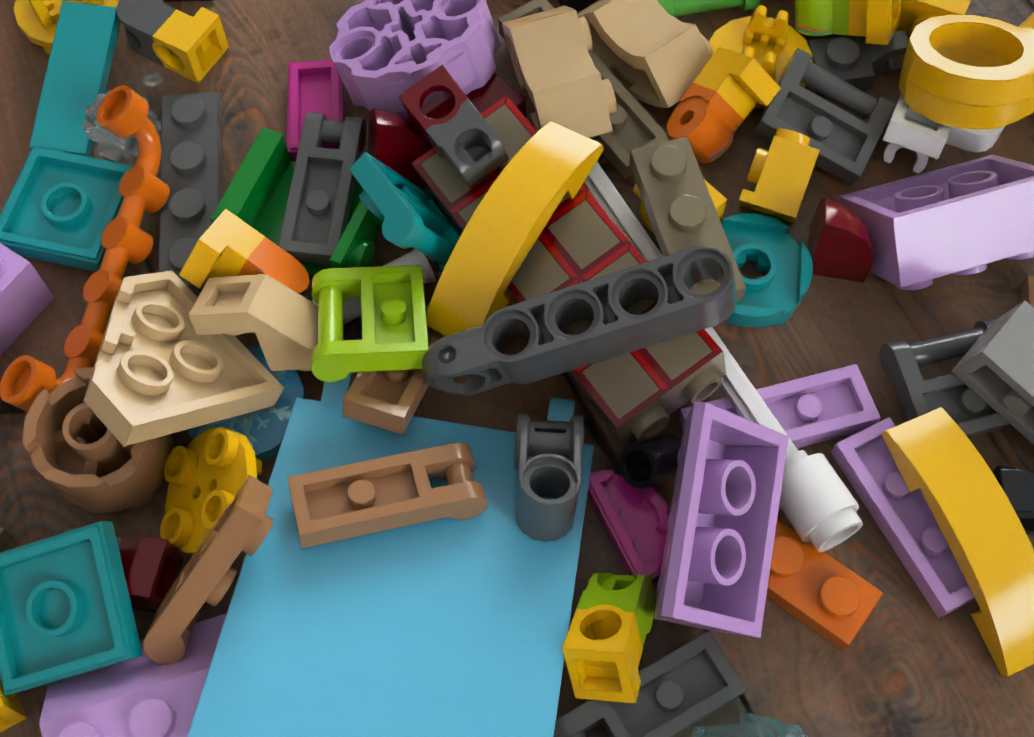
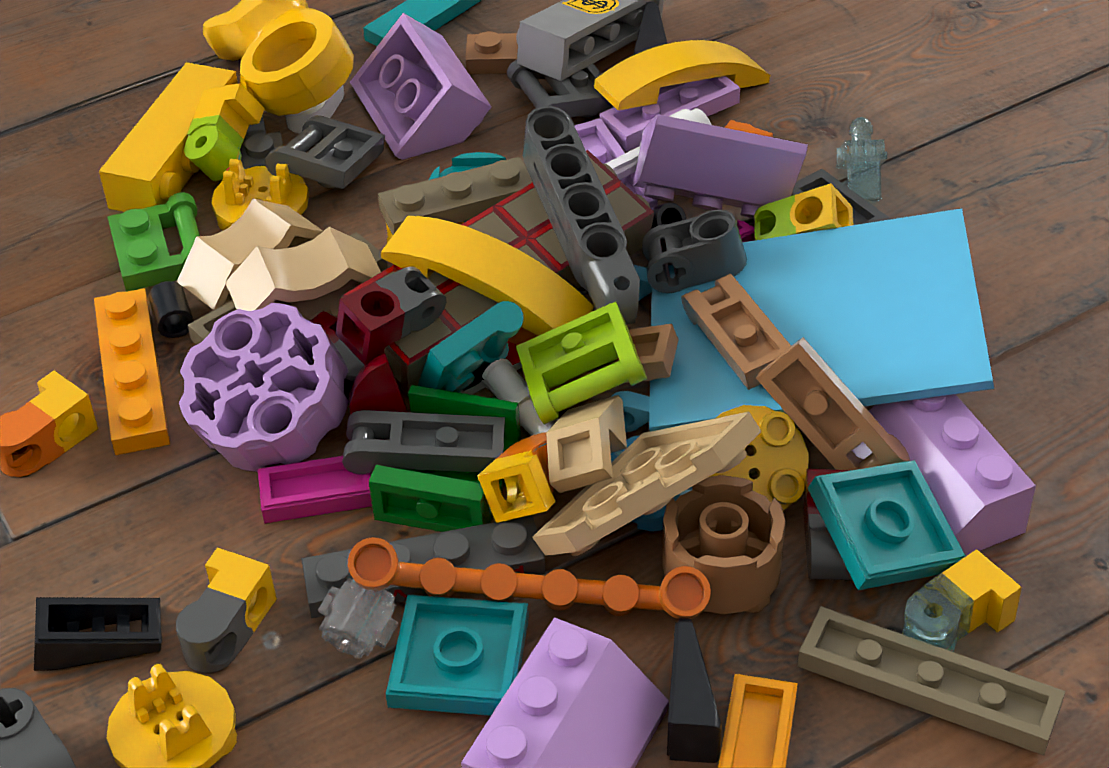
camera: 95 degrees left, 20 degrees down
teal tile [29,1,120,157] -> none
leg [666,47,781,164] -> none
yellow brick [739,128,820,224] -> none
dark red brick [808,198,873,283] -> none
white tile [882,99,951,174] -> none

